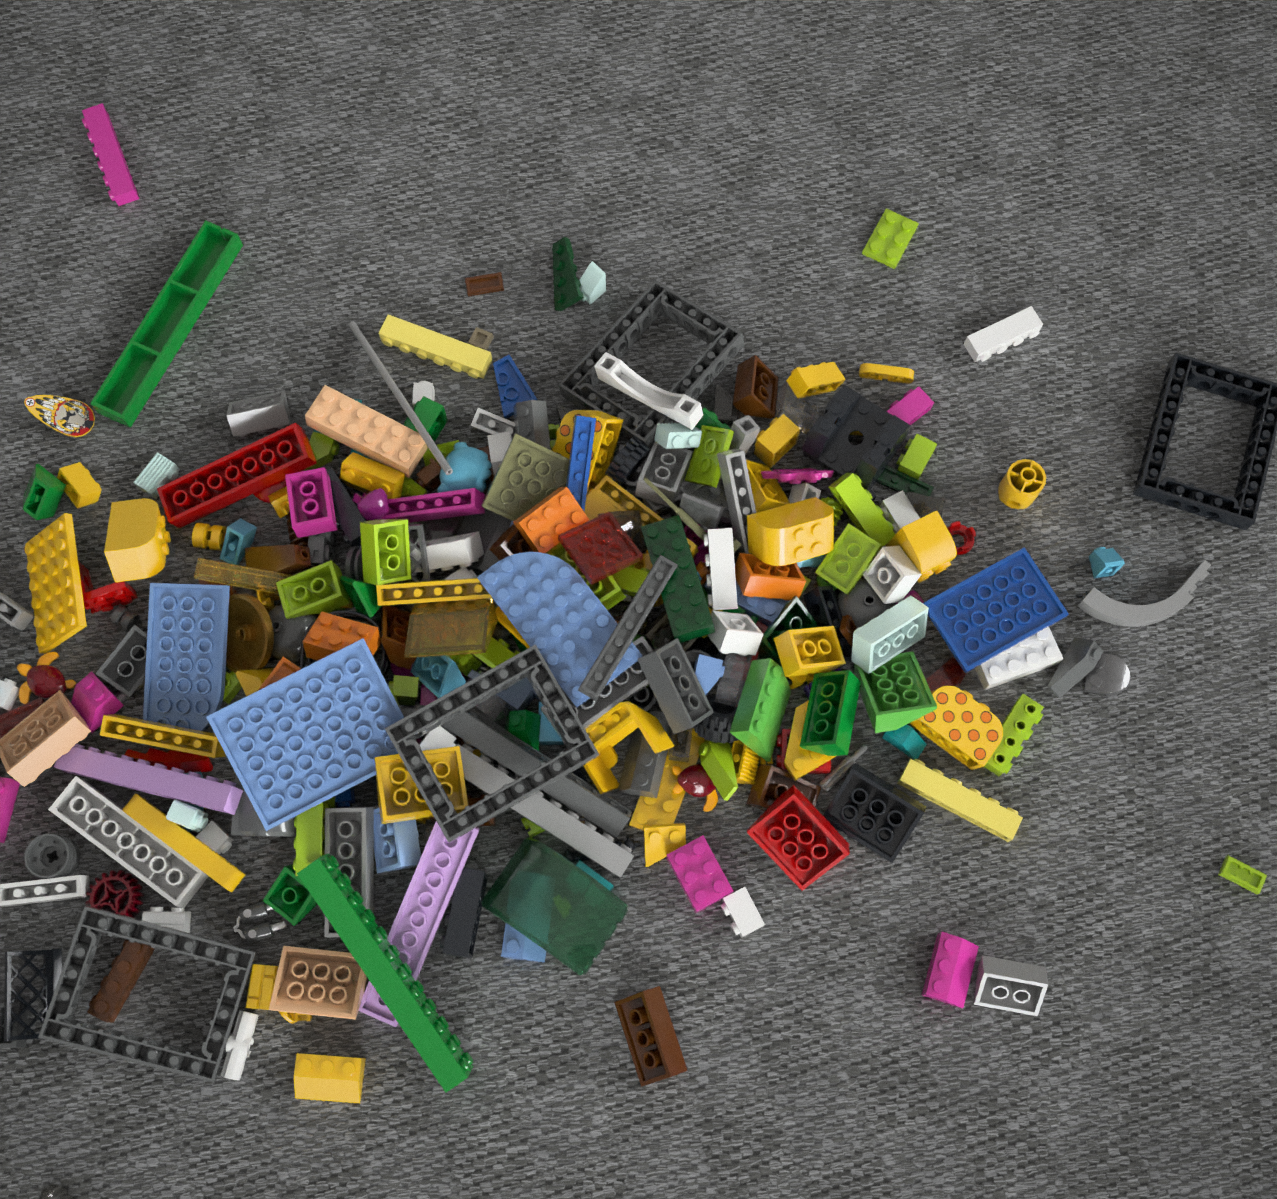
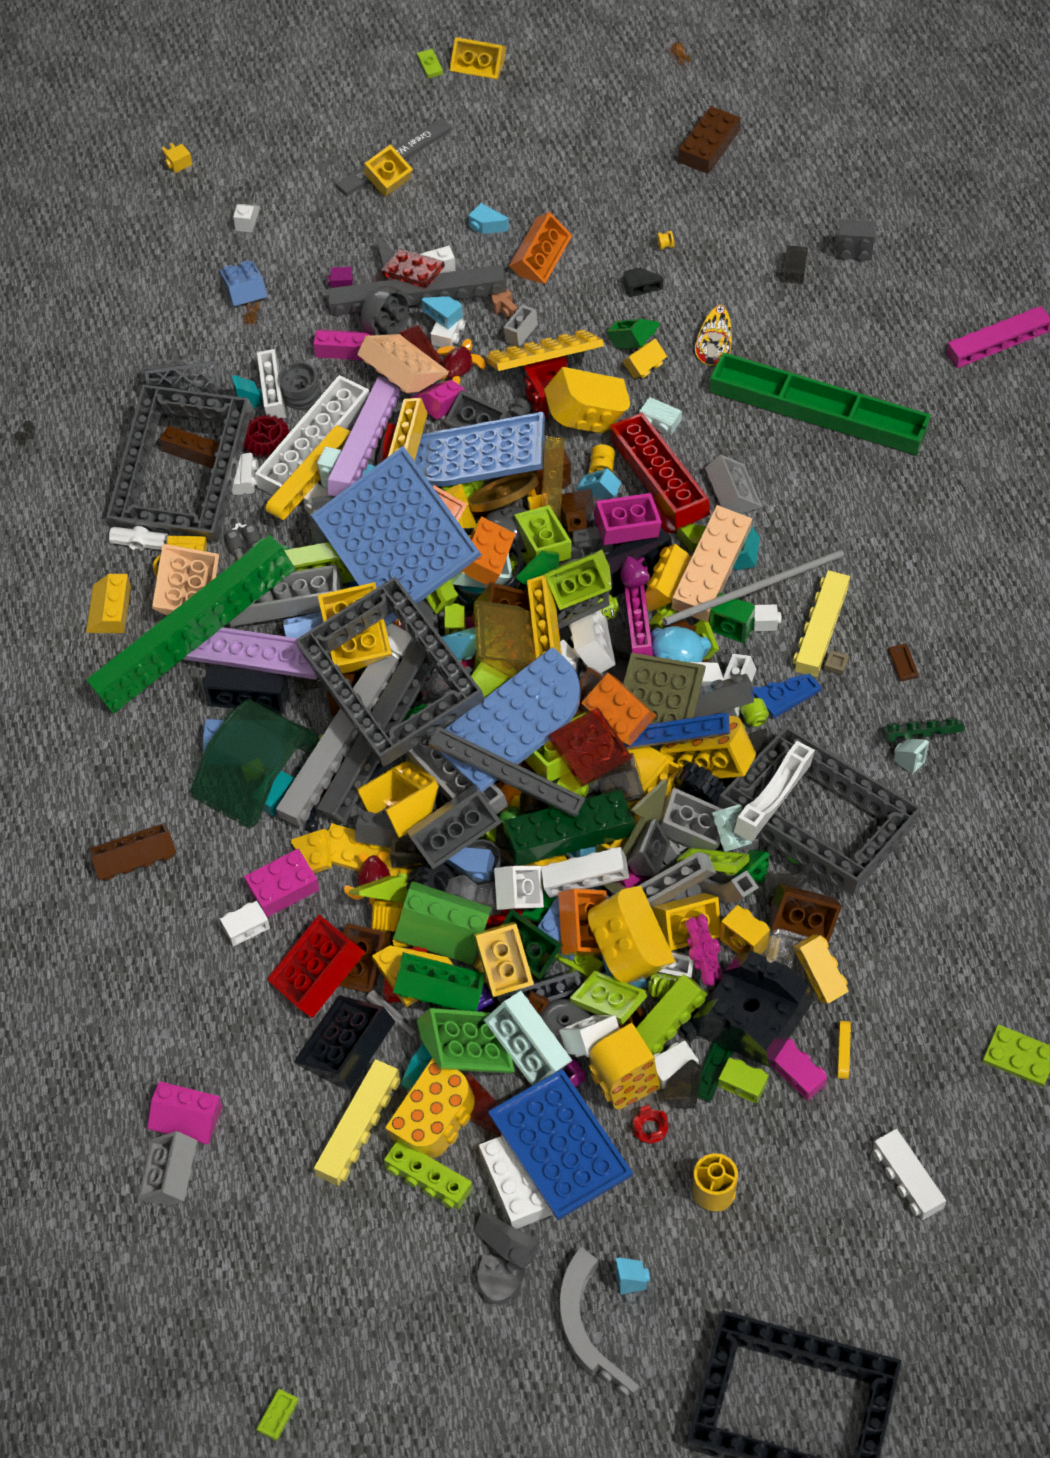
camera: 90 degrees right, 15 degrees down
none -> teal slope [231,375,263,408]

